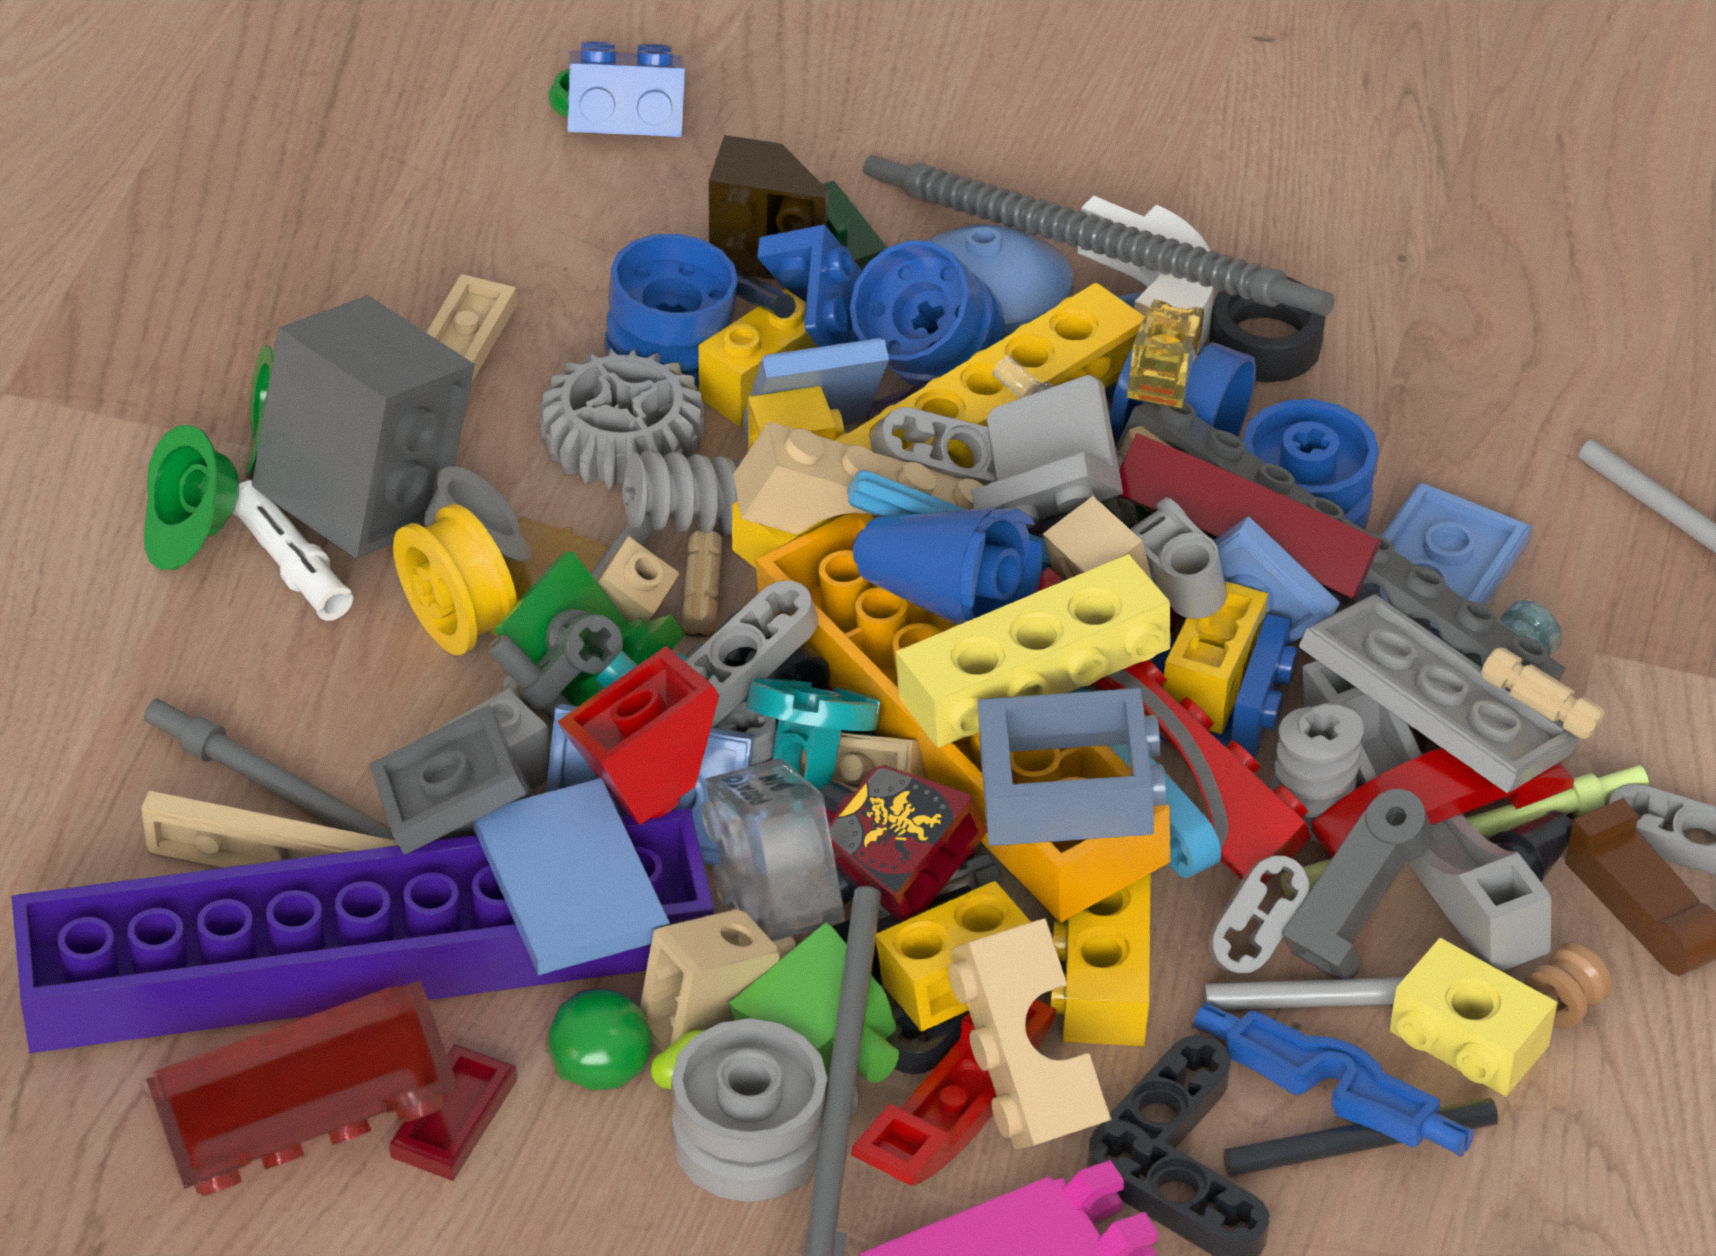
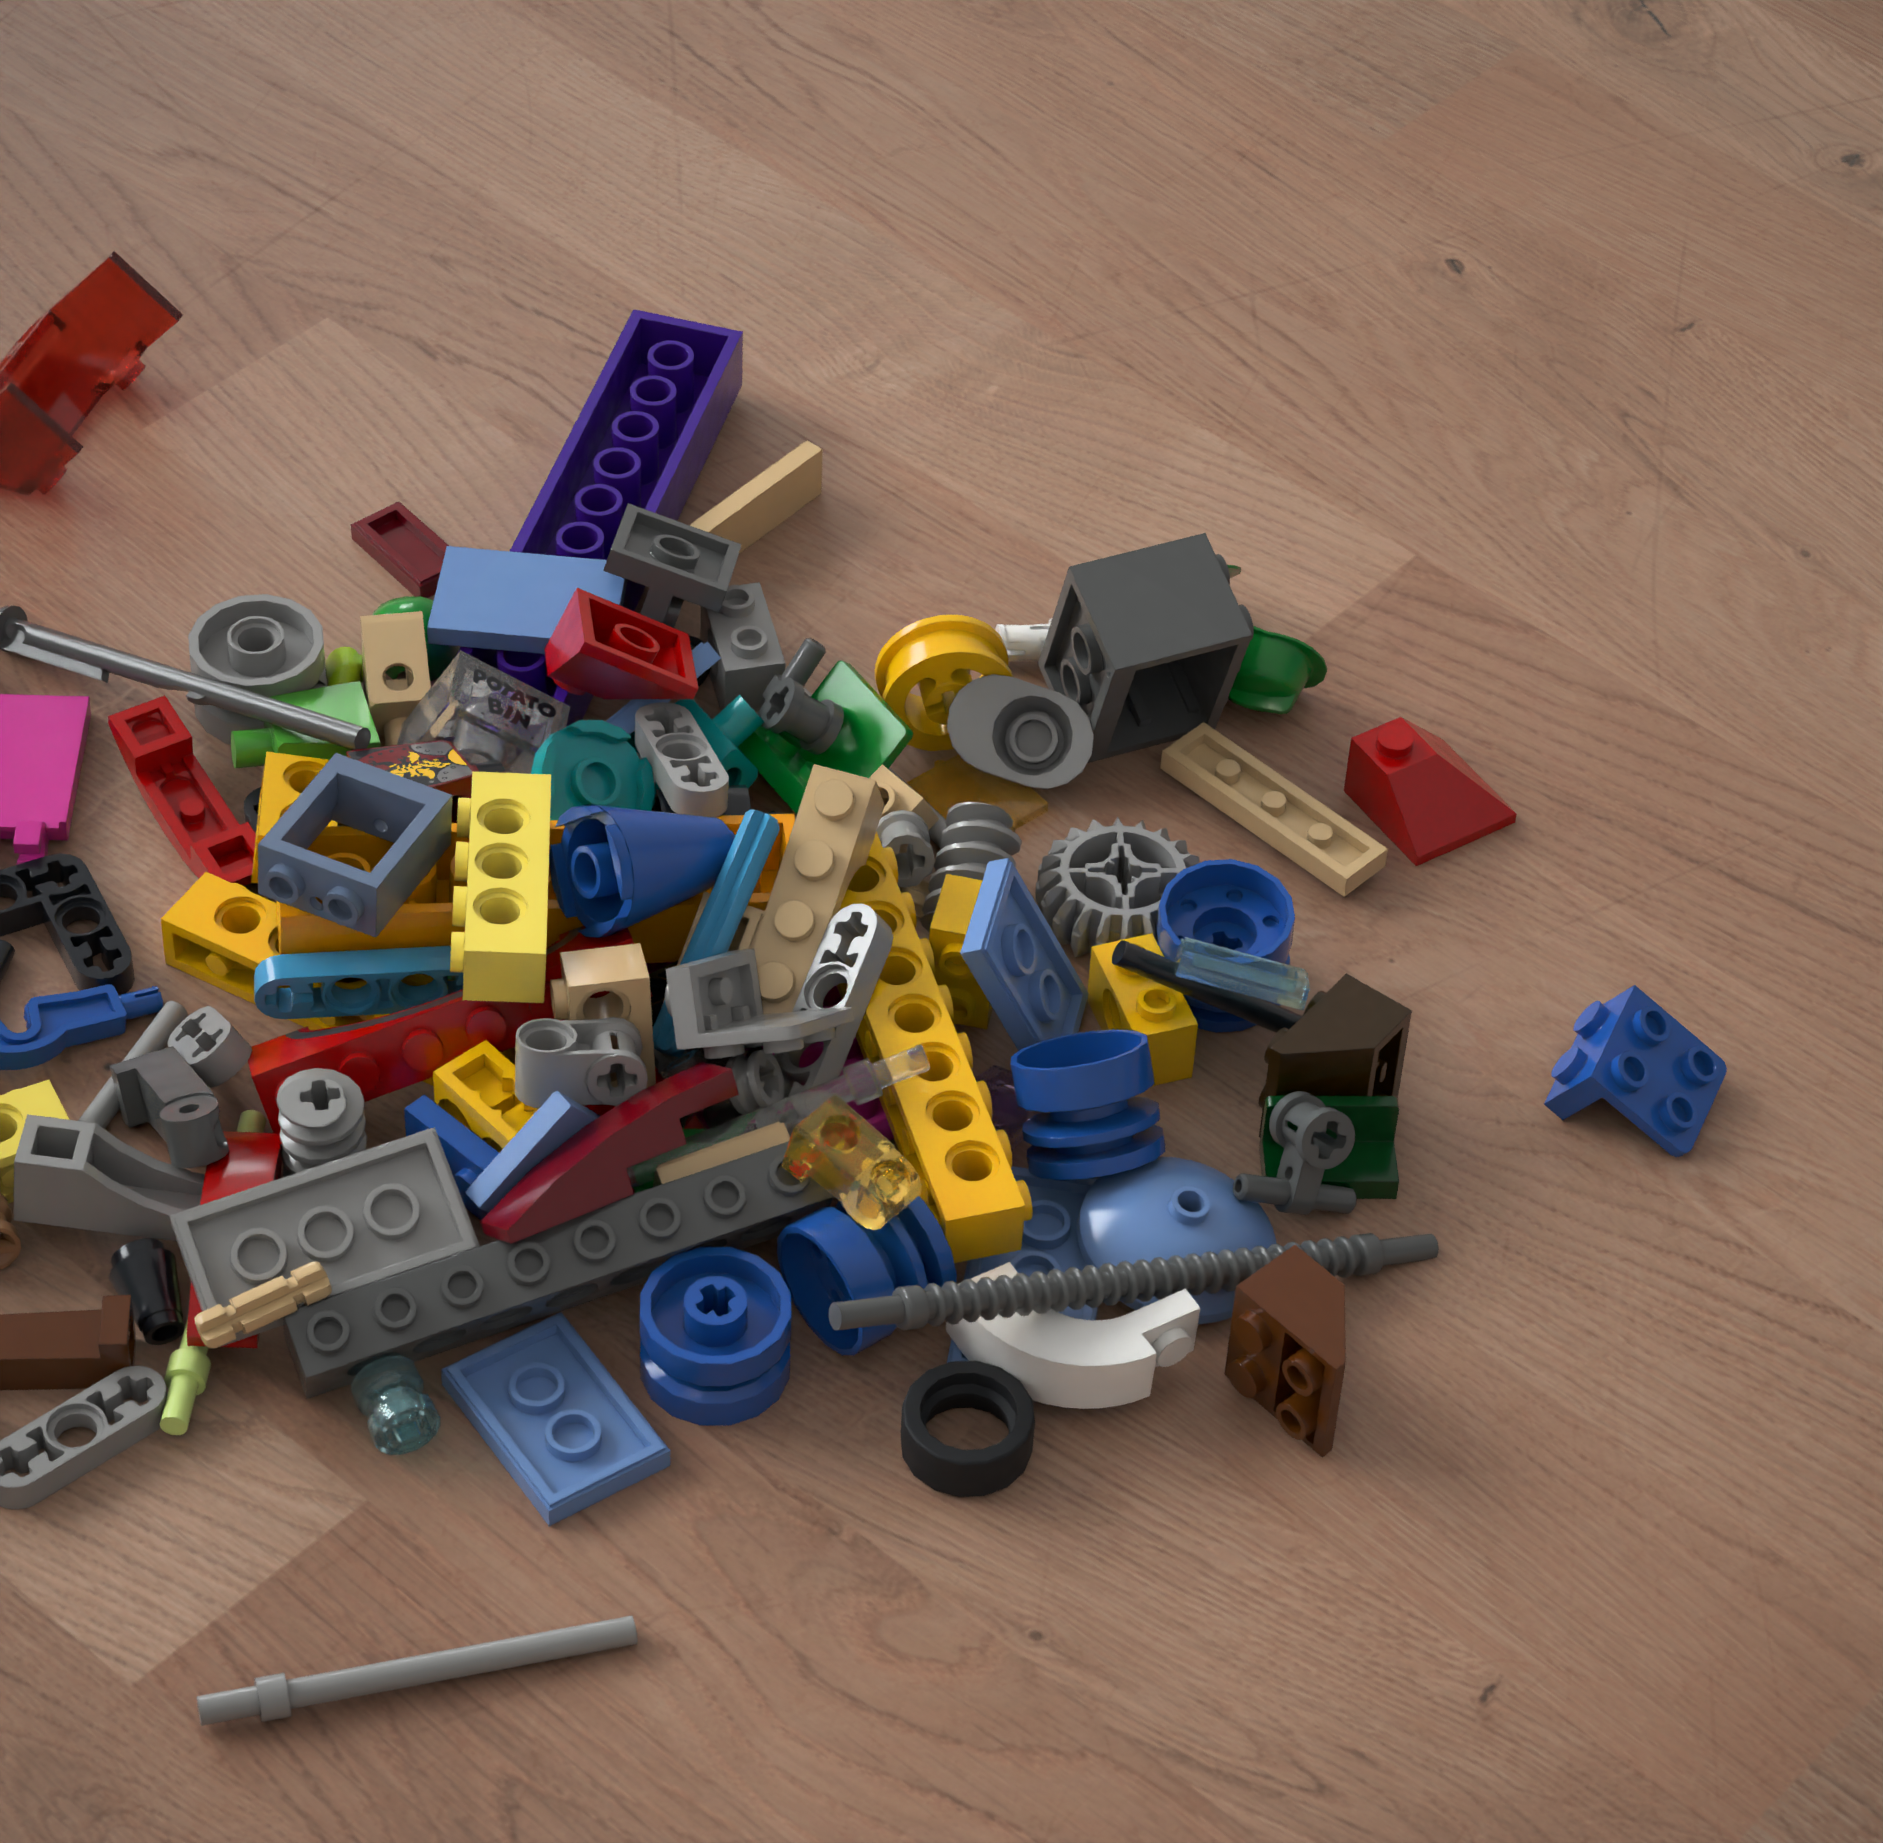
camera: 115 degrees right, 0 degrees up
clear red windscreen [138,980,458,1197] -> none
dark grey bar [144,699,396,841] -> none
blue bracket [758,225,862,347] -> none
tan arch [948,918,1111,1150] -> none
none -> light grey bush [876,810,935,888]
none -> clear light blue tile [1175,937,1310,1011]
none -> reddish brown slope [1224,1244,1346,1457]
none -> dark grey piece [1233,1091,1357,1215]
none -> red slope [1344,717,1517,866]

